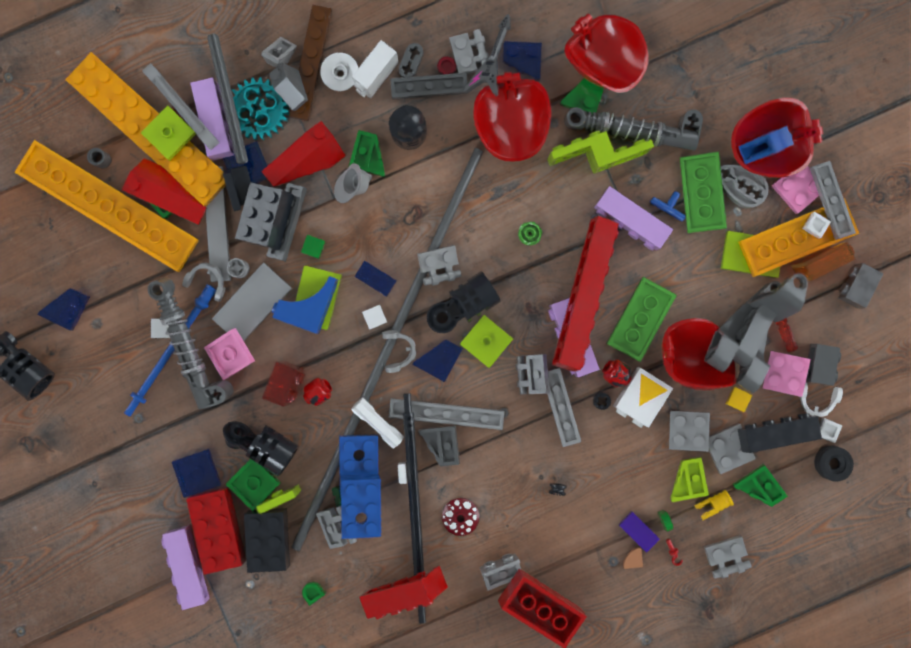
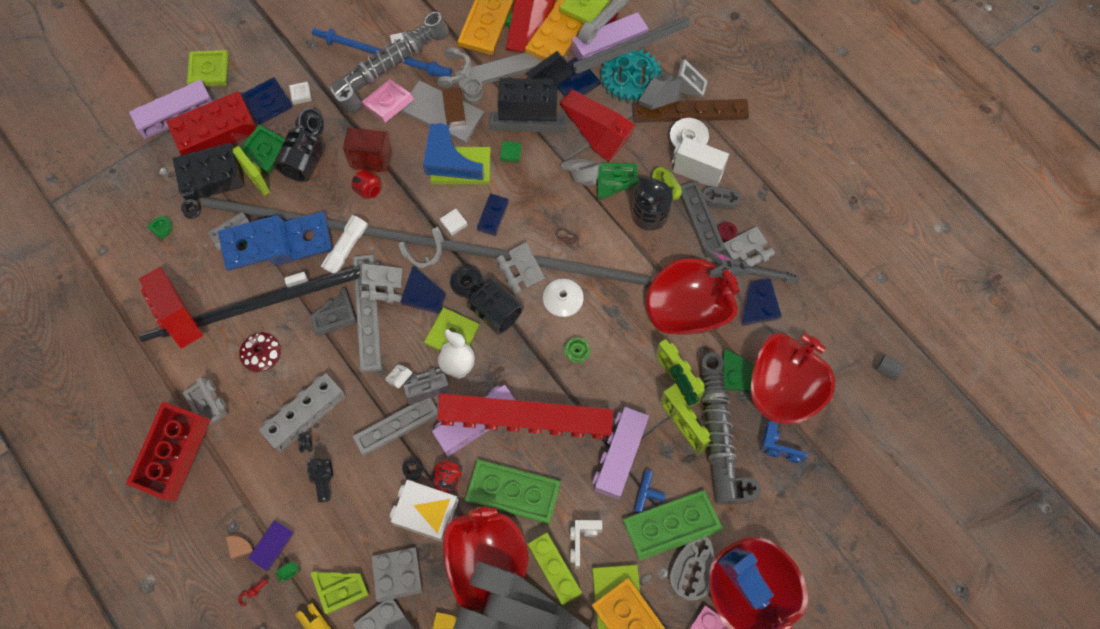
camera: 80 degrees right, 20 degrees down
none -> black bush [181,199,201,219]
none -> lime plate [187,50,229,87]
none -> light grey brick [259,373,346,453]
none -> white tile [289,82,312,105]
none -> black axle [307,457,333,503]
none -> light grey plate [359,264,402,304]
none -> white tile [385,364,412,389]
none -> white hair [438,329,475,379]
none -> reddish brown tile [442,88,466,127]
none -> lime brick [528,533,582,607]
none -> white dish [543,279,583,317]
none -> white bracket [571,520,602,569]
none -> lime beam [652,167,682,201]
none -> dark green axle [670,364,699,406]
none -> blue bracket [760,421,808,463]

